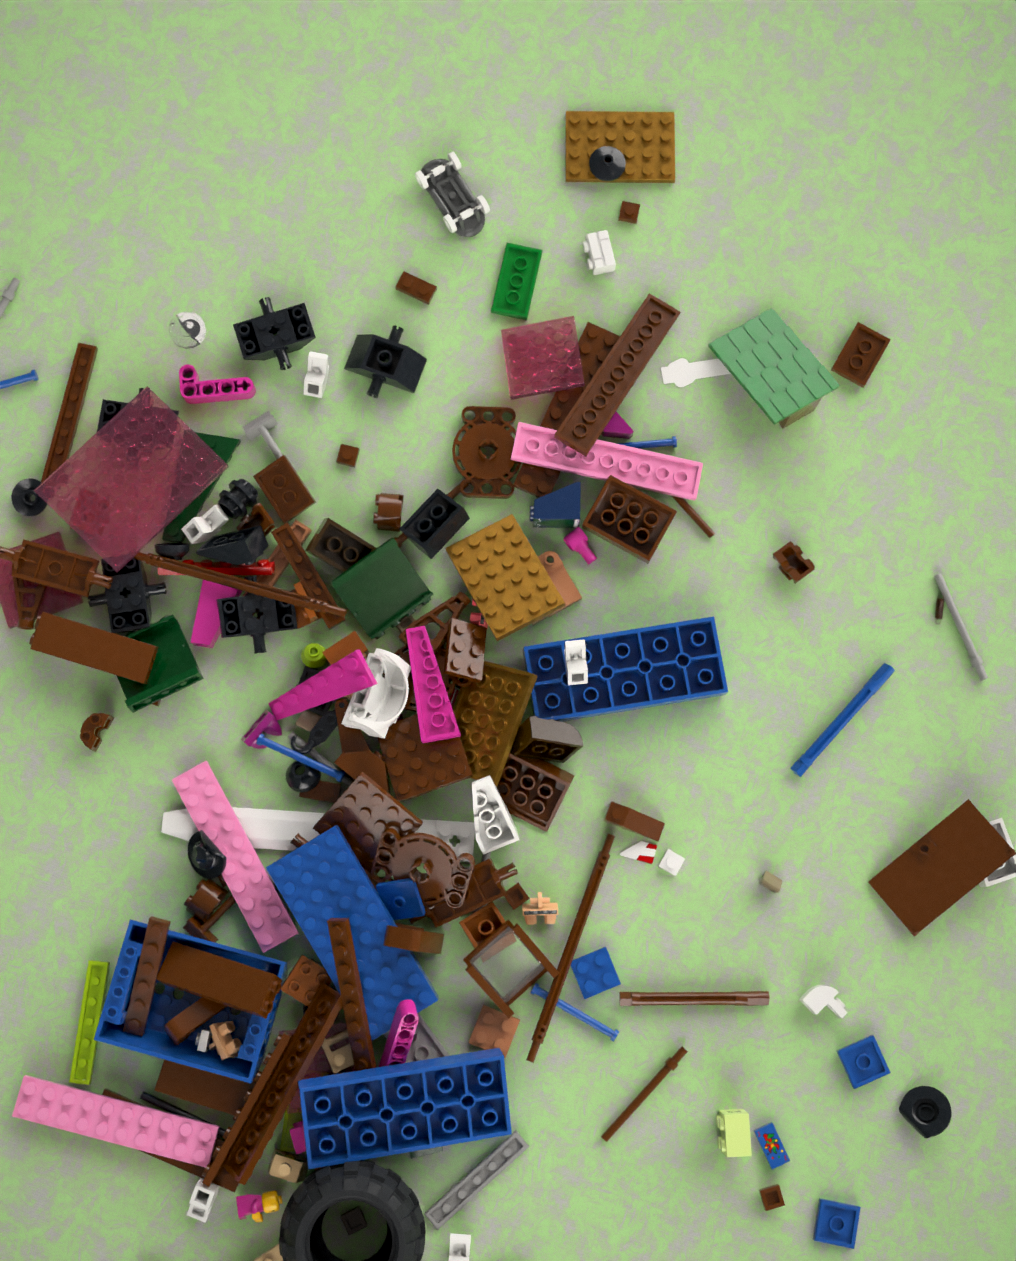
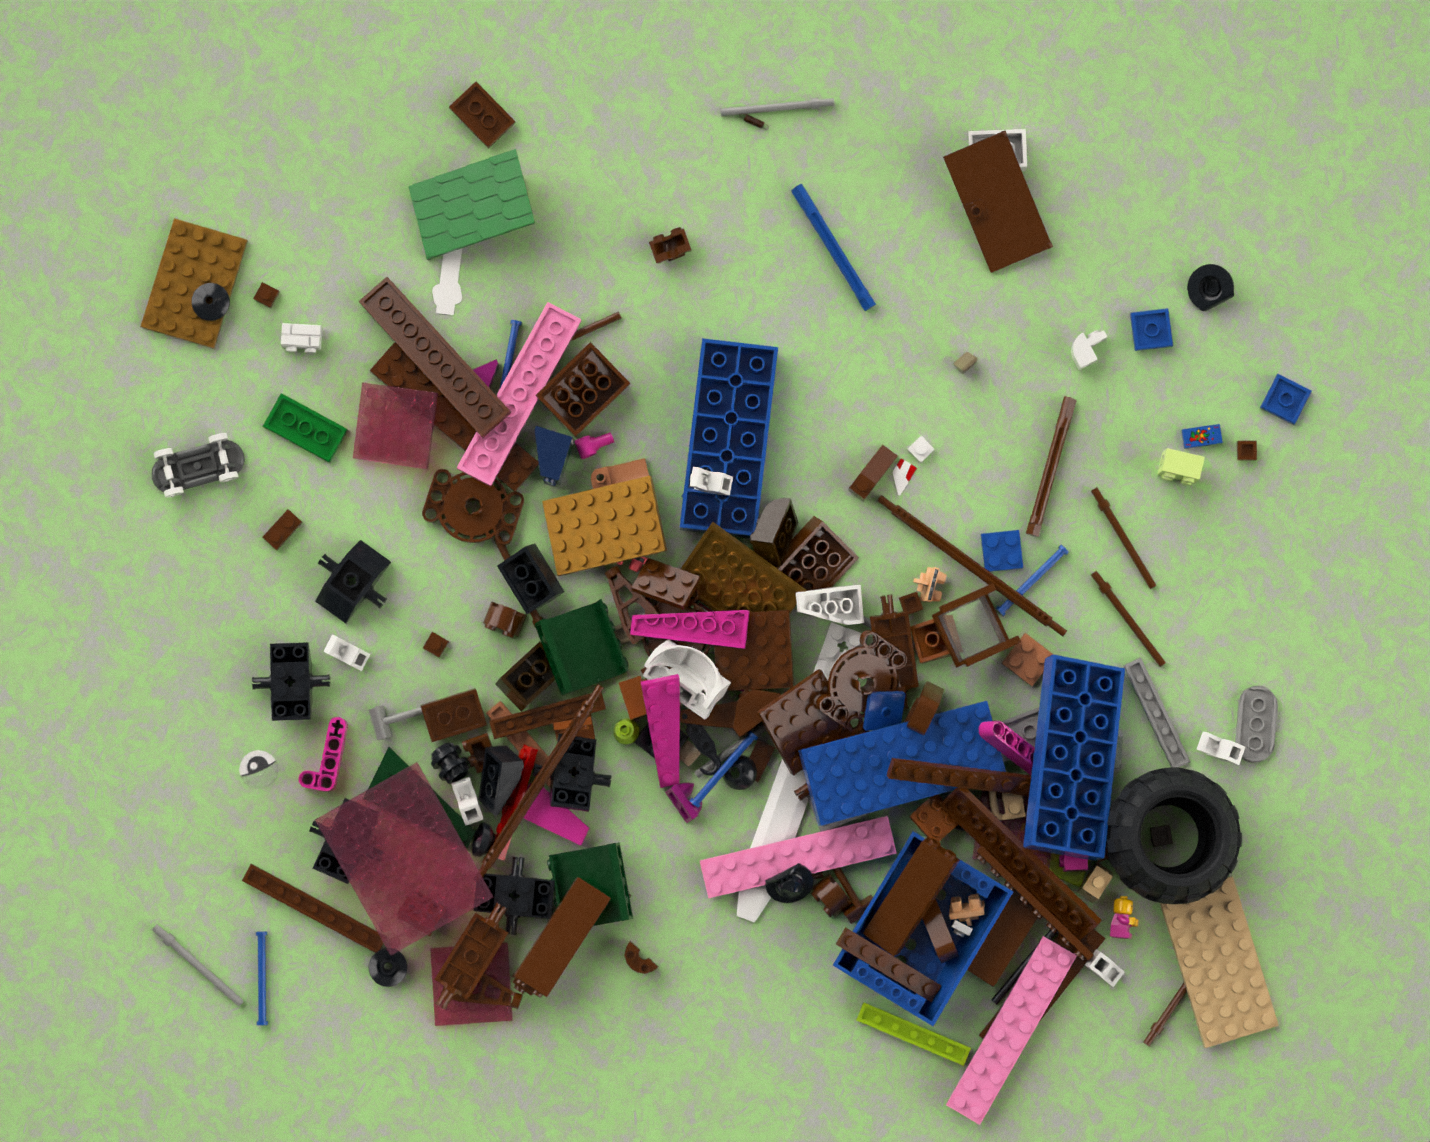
camera: 70 degrees left, 5 degrees up
none -> reddish brown bar [1091,570,1166,667]

